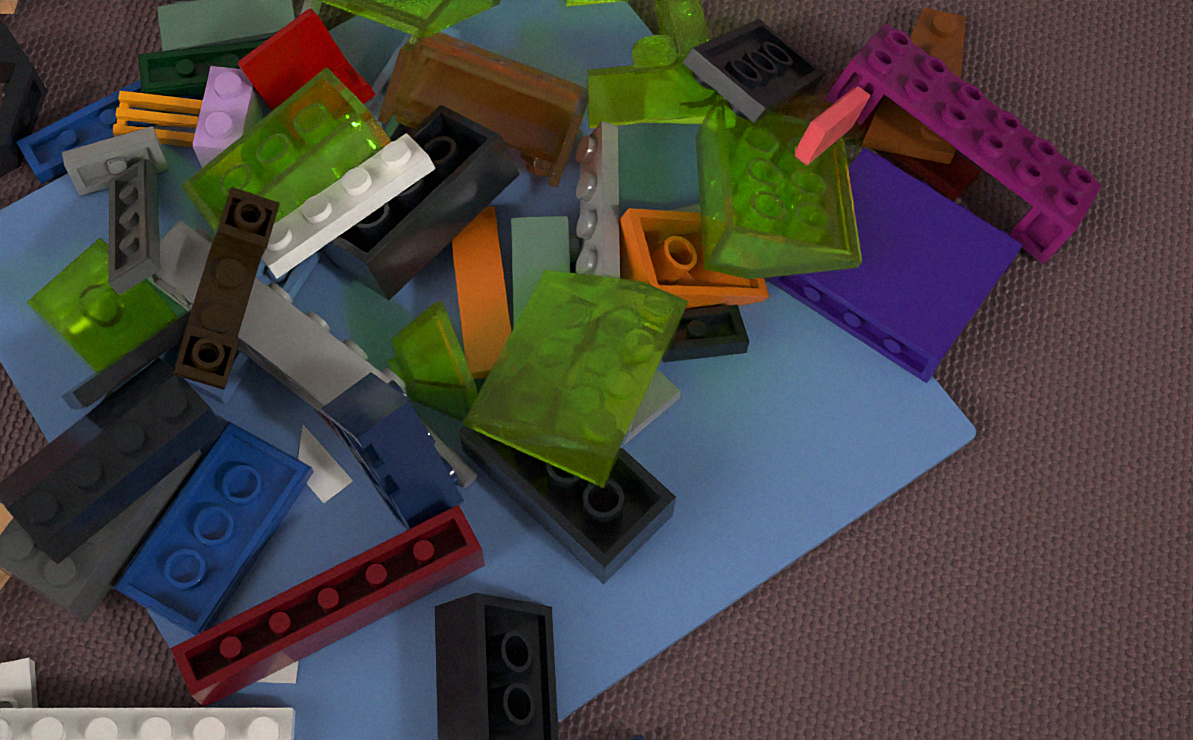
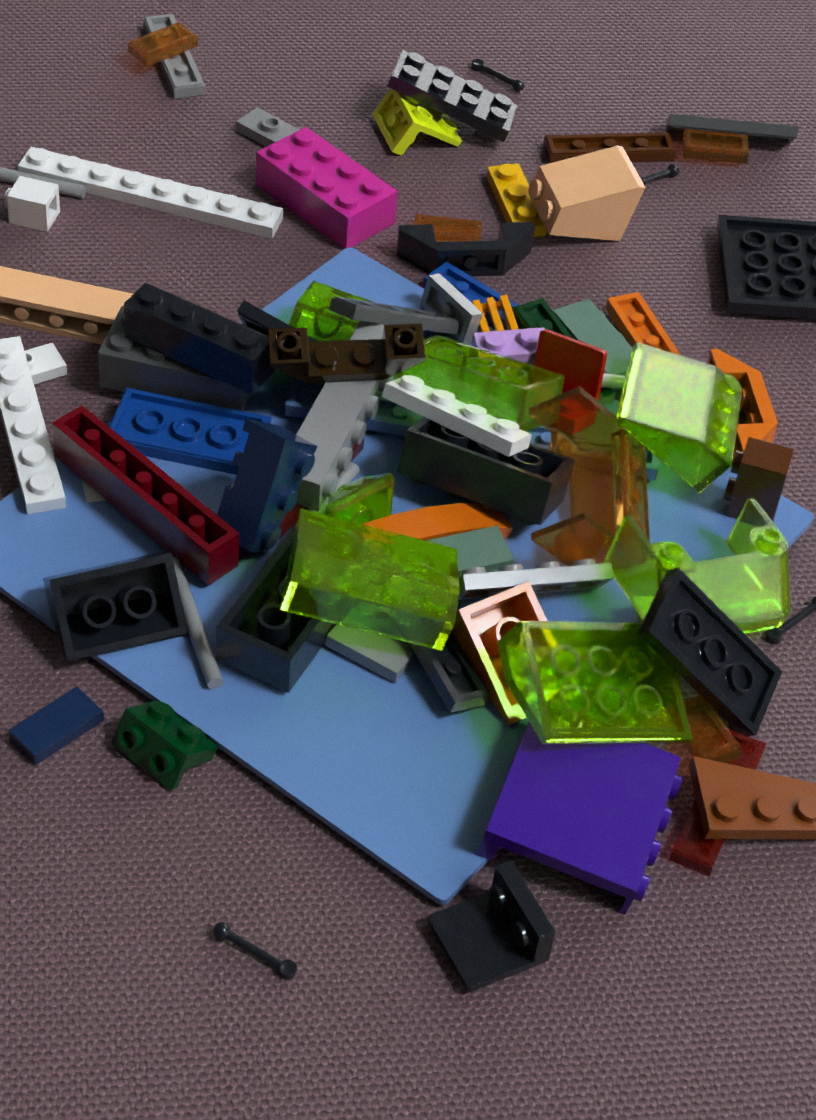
camera: 70 degrees right, 20 degrees down
coral tile [794,86,871,165] -> none
magenta bracket [825,24,1101,264] -> none
none -> dark green bracket [112,700,218,790]
none -> light grey bar [172,557,224,689]
none -> black hinge [213,922,297,980]
none -> black bracket [428,860,555,992]

